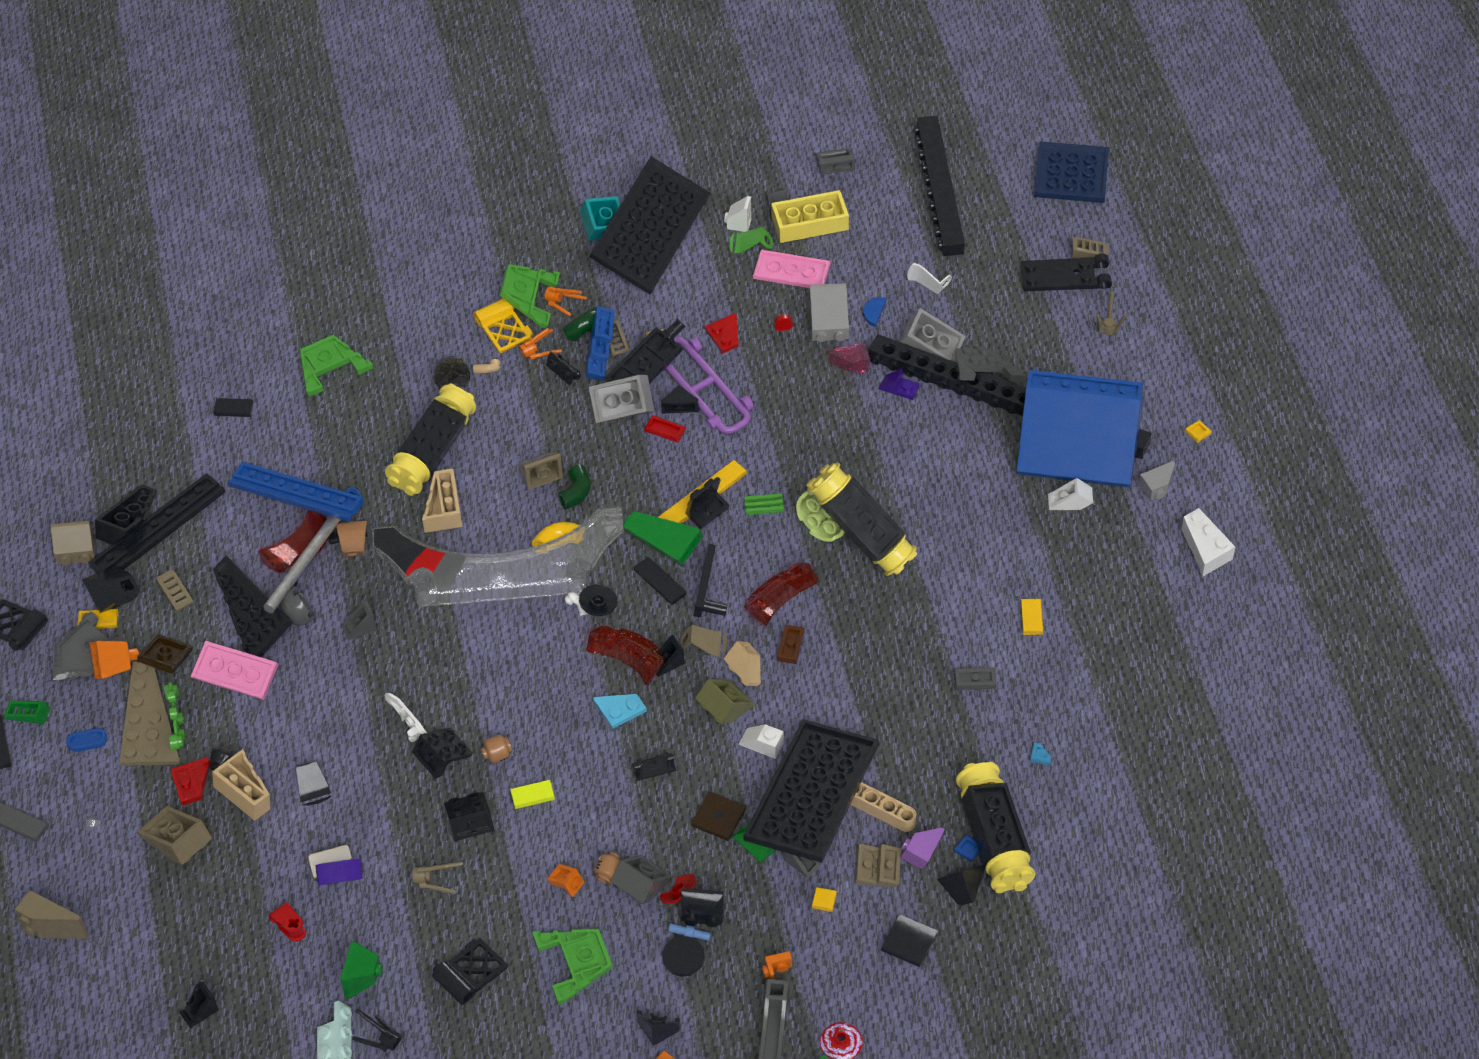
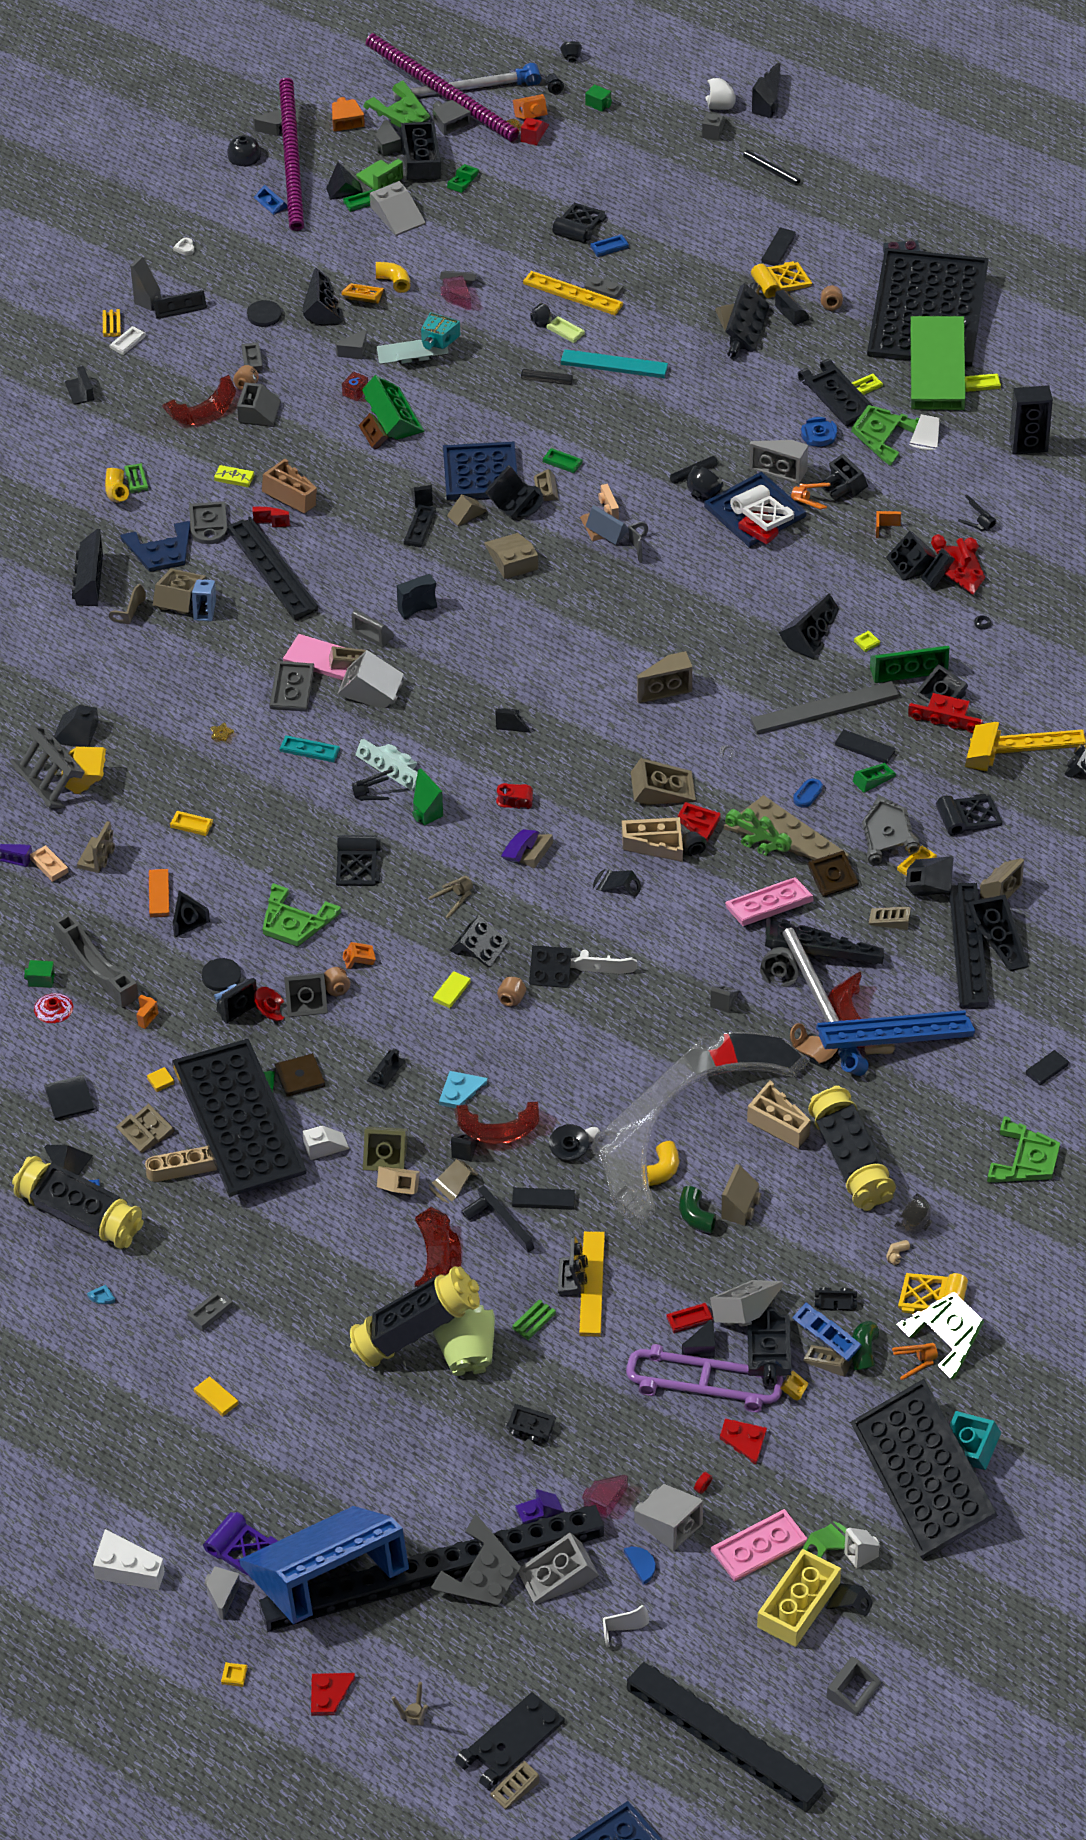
camera: 135 degrees right, 5 degrees down
orange torso [89,641,139,679] -> none
orange plant [519,328,562,360] -> none
green slope [623,511,703,566] -> none
reddish brown plate [777,625,805,664] -> none
medium lavender slope [901,827,945,869] -> none
white slope [1048,478,1093,510] -> none
none -> dark purple piece [203,1512,278,1577]
none -> red wing [311,1673,355,1716]
none -> black bracket [504,1404,556,1443]

